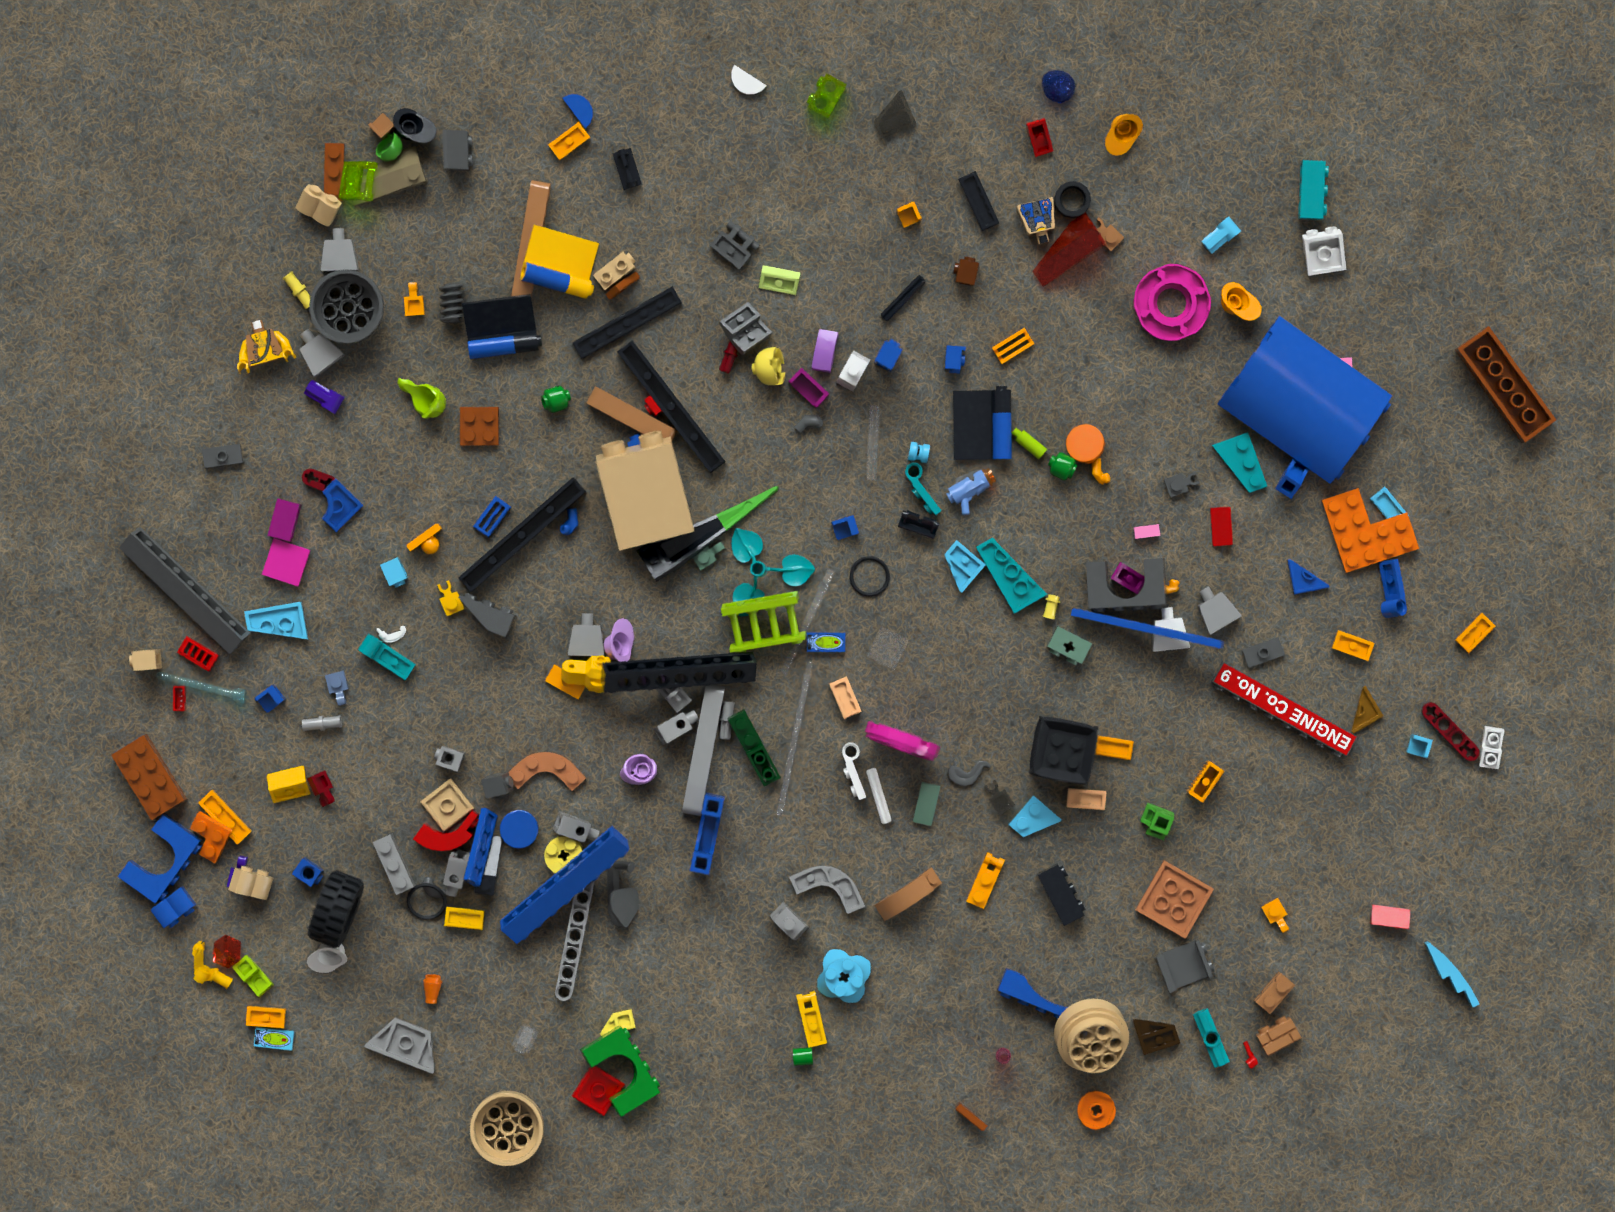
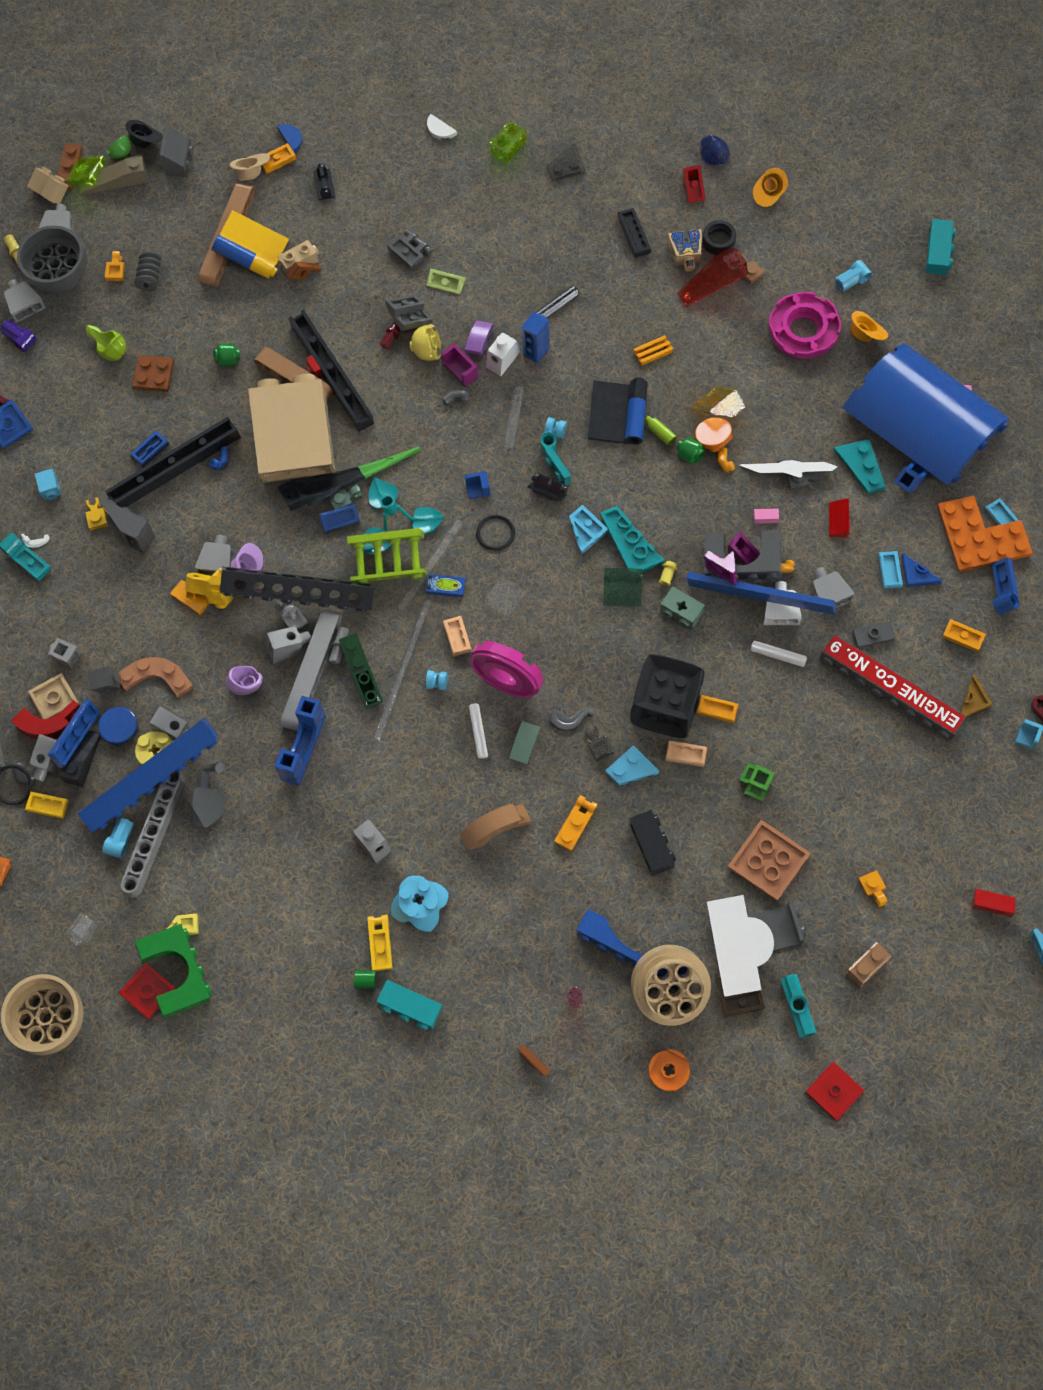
camera: 10 degrees right, 20 degrees down
medium nougat panel [368,113,395,140] -> none
light orange tile [407,523,442,554] -> none
black door [462,294,542,359] -> none
black tile [572,286,682,359] -> none
light grey plate [789,866,865,914] -> none
white plate [842,742,866,800] -> none
light orange panel [896,201,922,228] -> none
blue brick [945,345,966,374] -> none
medium blue piece [946,468,996,515] -> none
reddish brown brick [953,256,979,287] -> none
light orange brick [1187,761,1224,803] -> none
red hand [1243,1041,1258,1069] -> none
medium nougat brick [1256,1016,1302,1056] -> none
white plate [1302,227,1346,276] -> none
none -> medium azure piece [102,818,135,859]
none -> tan piece [230,153,270,181]
none -> blue tile [319,504,360,532]
none -> teal brick [376,980,443,1031]
none -> medium azure wheel [426,670,448,691]
none -> clear green hinge [603,568,642,606]
none -> clear yellow slope [690,386,745,418]
none -> magenta slope [704,551,737,585]
none -> white sticker [707,895,774,997]
none -> white sticker [739,460,838,478]
none -> white axle [751,641,807,667]
none -> red plate [805,1061,865,1121]
none -> medium azure tile [878,551,903,589]

